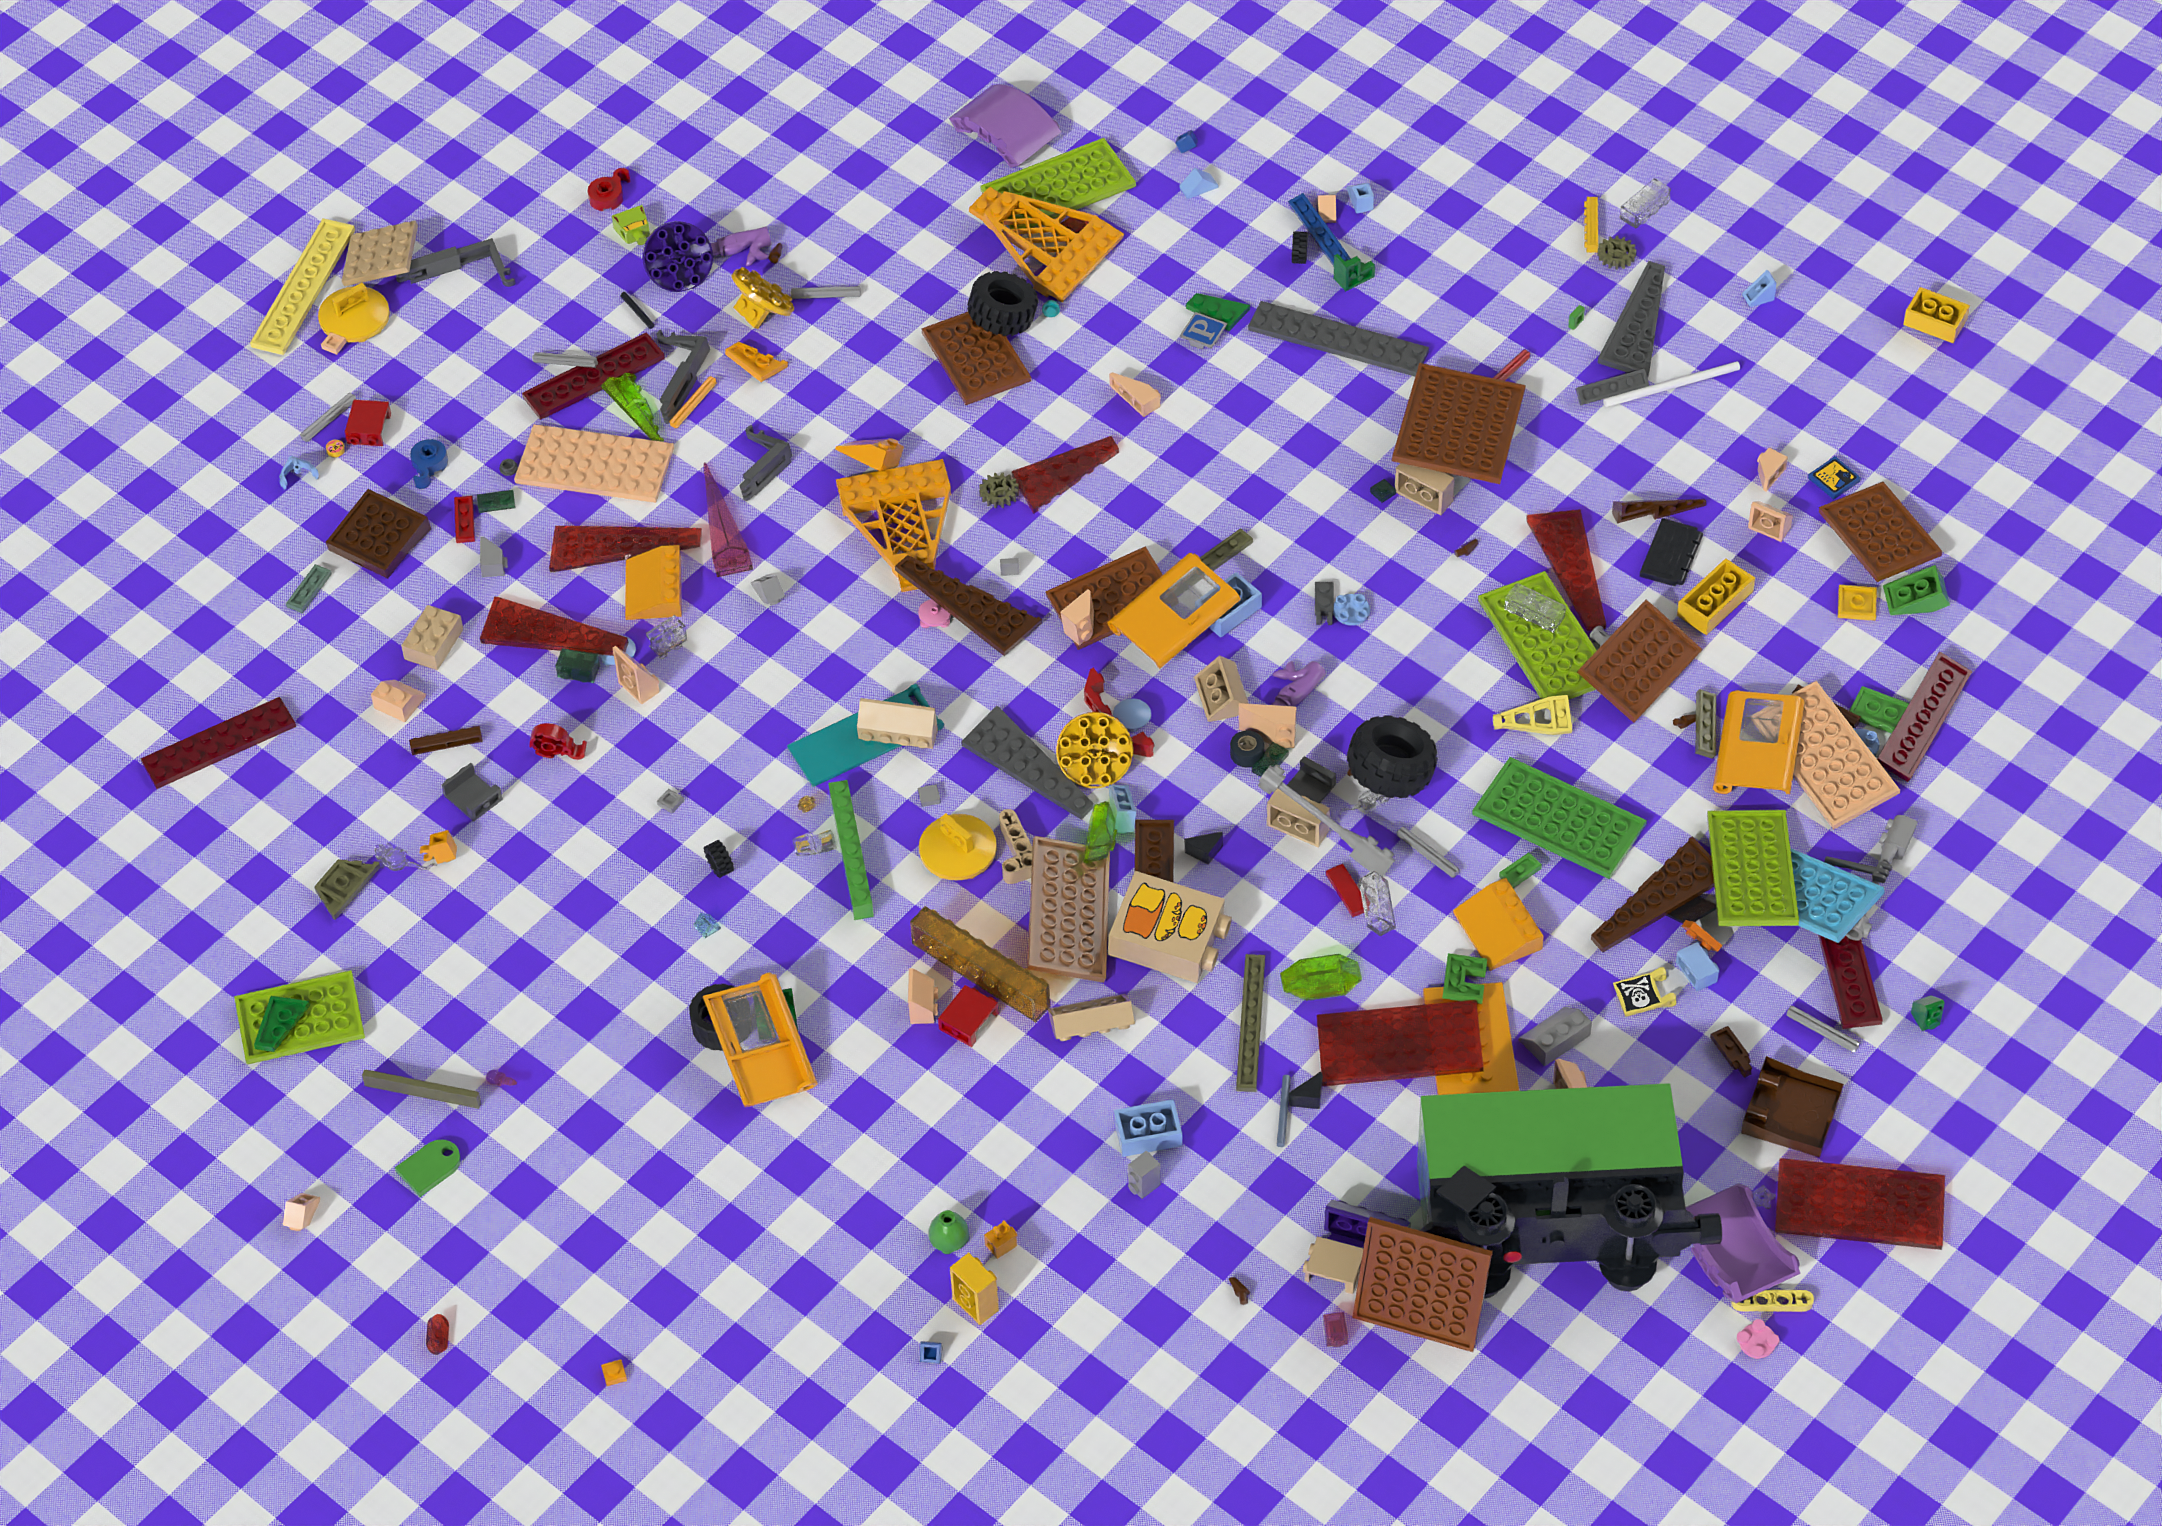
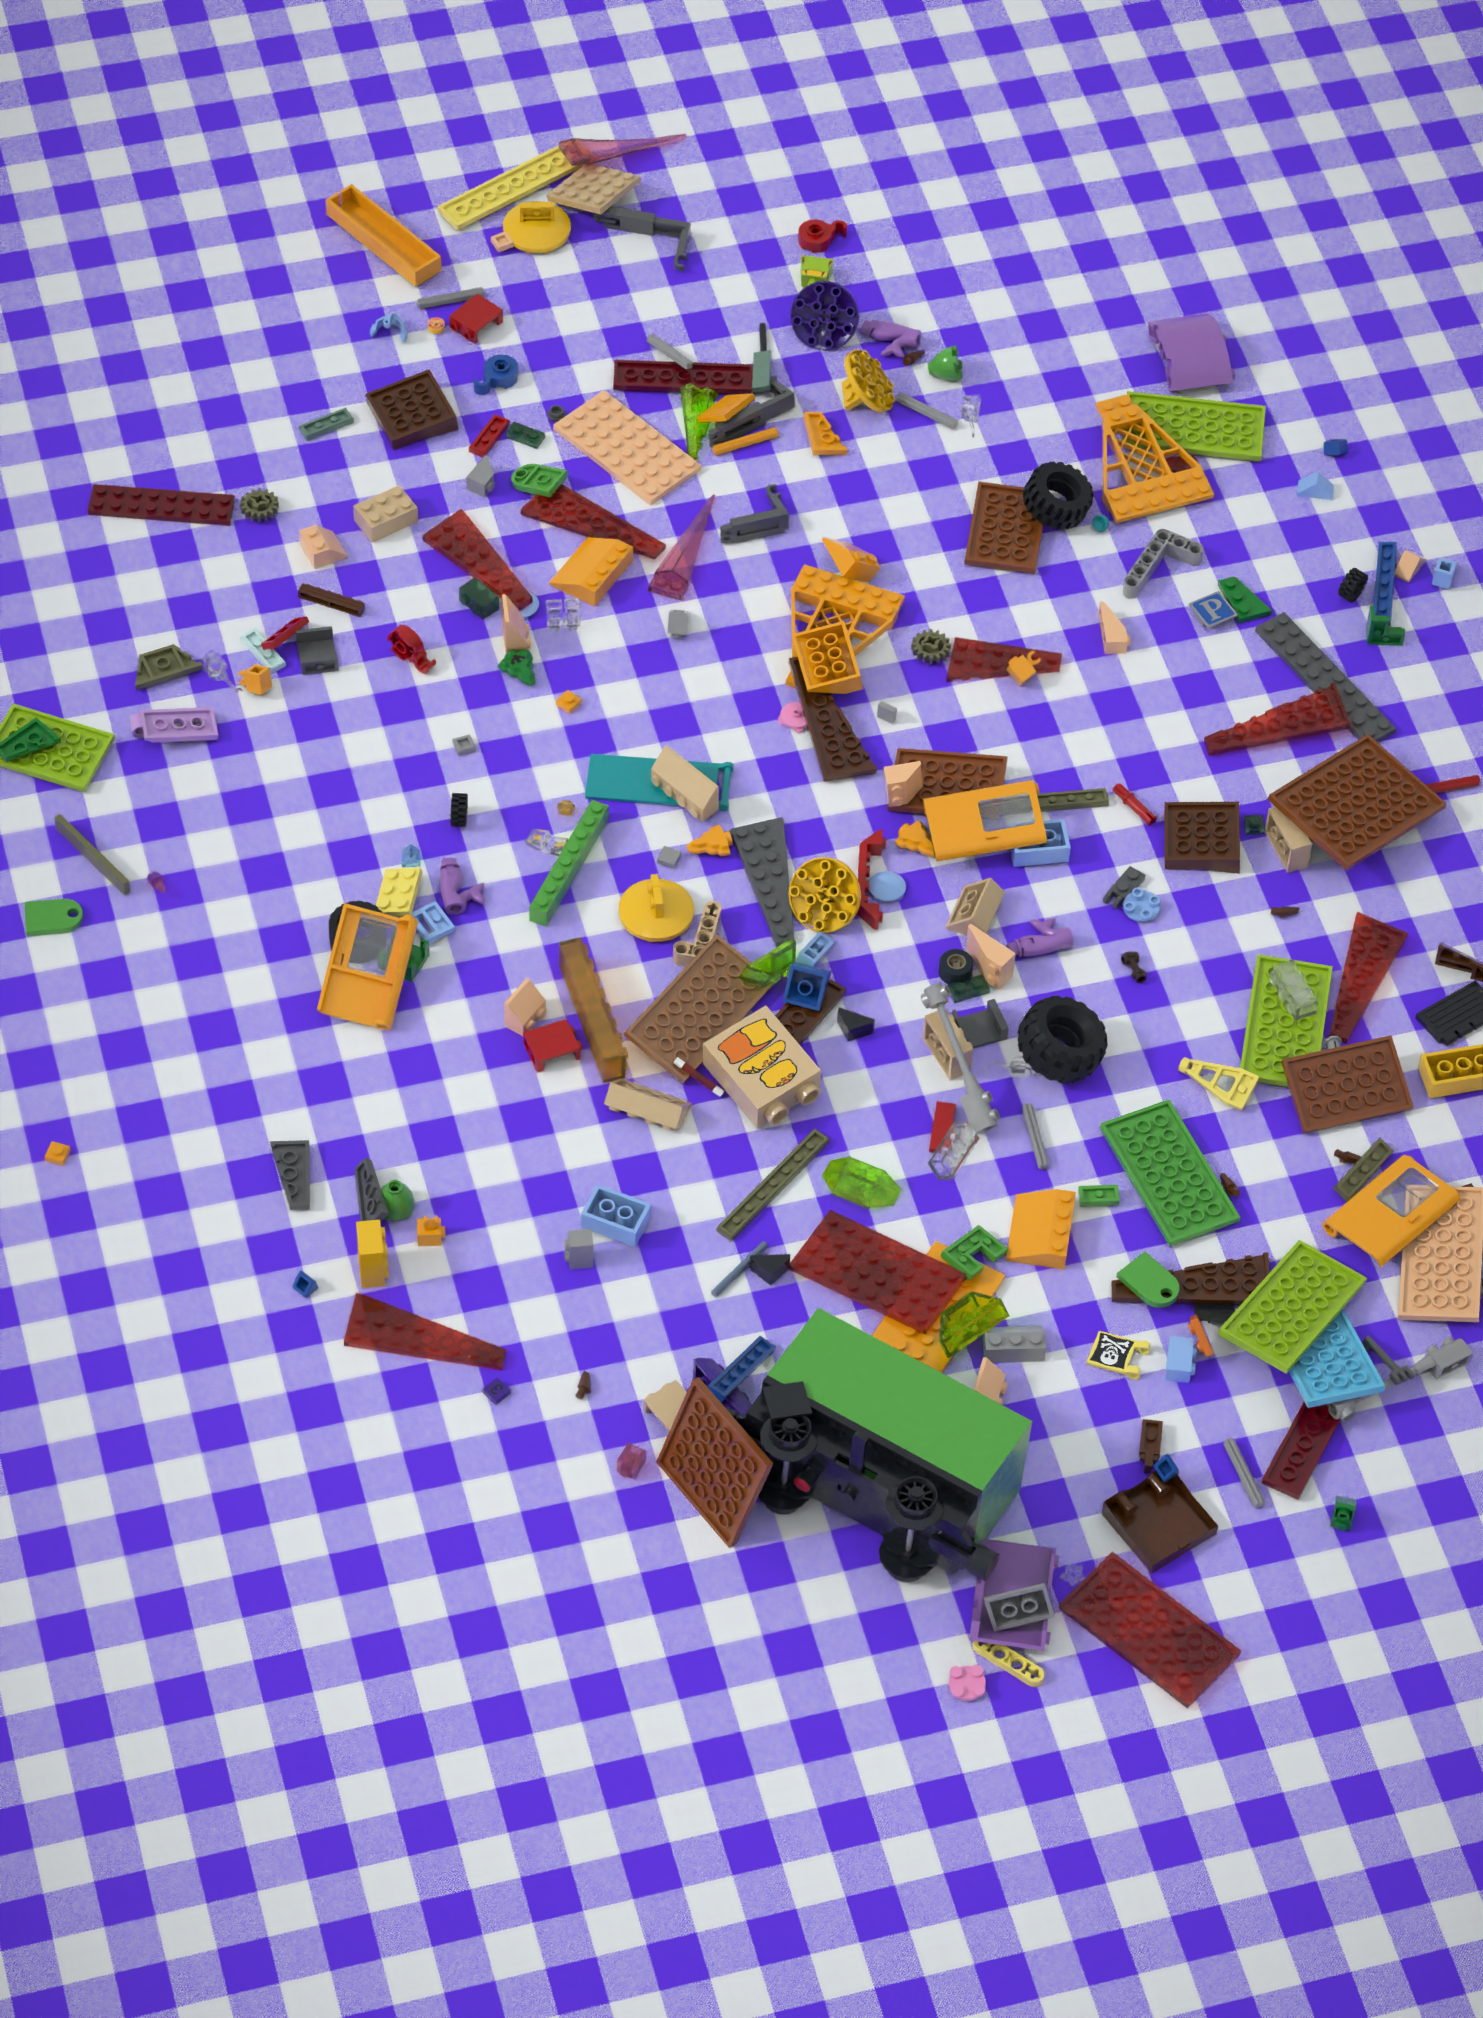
camera: 30 degrees right, 0 degrees up
none -> lavender hinge [129,707,218,743]
none -> olive gear [240,488,279,522]
none -> light aqua tile [240,628,286,674]
none -> red tile [261,616,309,650]
none -> dark grey wing [270,1140,310,1210]
none -> light orange piece [326,184,441,287]
none -> clear red wing [344,1293,506,1370]
none -> dark grey wing [354,1158,389,1222]
none -> light yellow plate [376,867,423,917]
none -> light blue plate [411,901,455,946]
none -> medium lavender piece [440,858,485,915]
none -> dark purple tile [482,1377,511,1405]
none -> green rock [498,649,536,686]
none -> bright green tile [511,464,568,497]
none -> light orange plate [556,690,582,714]
none -> clear pink plate [558,134,686,166]
none -> clear red bar [673,1057,724,1097]
none -> light orange rock [686,825,733,856]
none -> light orange tile [697,393,755,423]
none -> blue plate [708,1336,776,1402]
none -> sand green tile [752,350,772,393]
none -> blue slope [782,962,831,1011]
none -> light orange slope [791,621,863,694]
none -> light orange rock [895,821,935,857]
none -> bright green piece [927,345,963,381]
none -> clear neon green wedge [939,1291,1009,1358]
none -> clear animal [961,394,981,438]
none -> light grey slope [984,1583,1055,1632]
none -> light orange brick [1006,650,1041,686]
none -> red axle [1113,783,1157,826]
none -> bright green tile [1116,1251,1179,1308]
none -> dark brown bar [1121,951,1147,983]
none -> light grey beam [1123,529,1204,599]
none -> blue slope [1153,1454,1180,1482]
none -> reddish brown piece [1164,802,1240,874]
none -> clear red wing [1204,683,1351,756]
none -> reddish brown bar [1220,1173,1240,1197]

